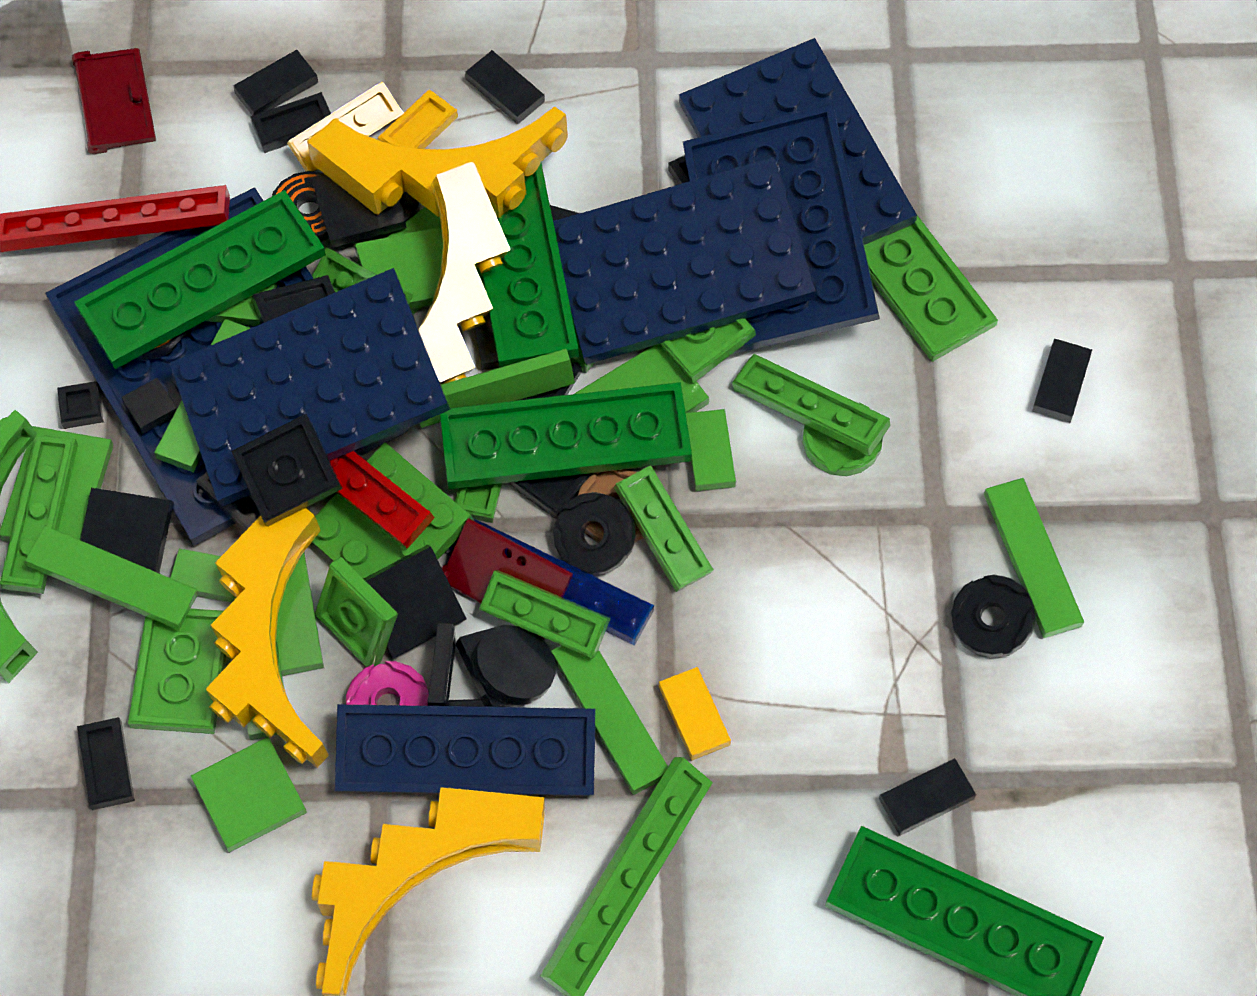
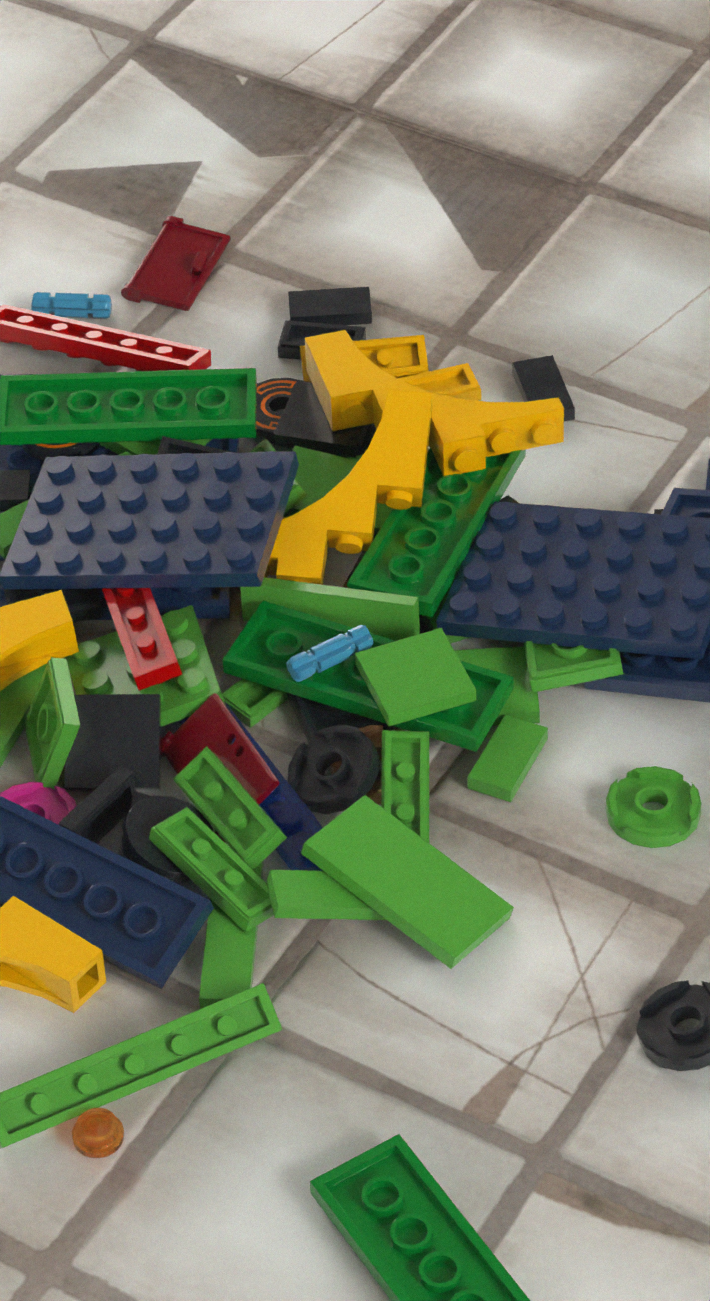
camera: 35 degrees right, 20 degrees down
black tile [231,414,343,526] -> none
yellow tile [659,667,731,761] -> none
bright green tile [732,354,891,456] -> none
black tile [879,758,976,836] -> none
none -> dark azure axle [31,292,112,319]
none -> clear orange plate [72,1108,124,1158]
none -> bright green tile [149,807,274,932]
none -> bright green tile [267,870,386,920]
none -> dark azure axle [286,625,373,682]
none -> bright green tile [301,795,514,969]
none -> bright green tile [355,628,476,726]

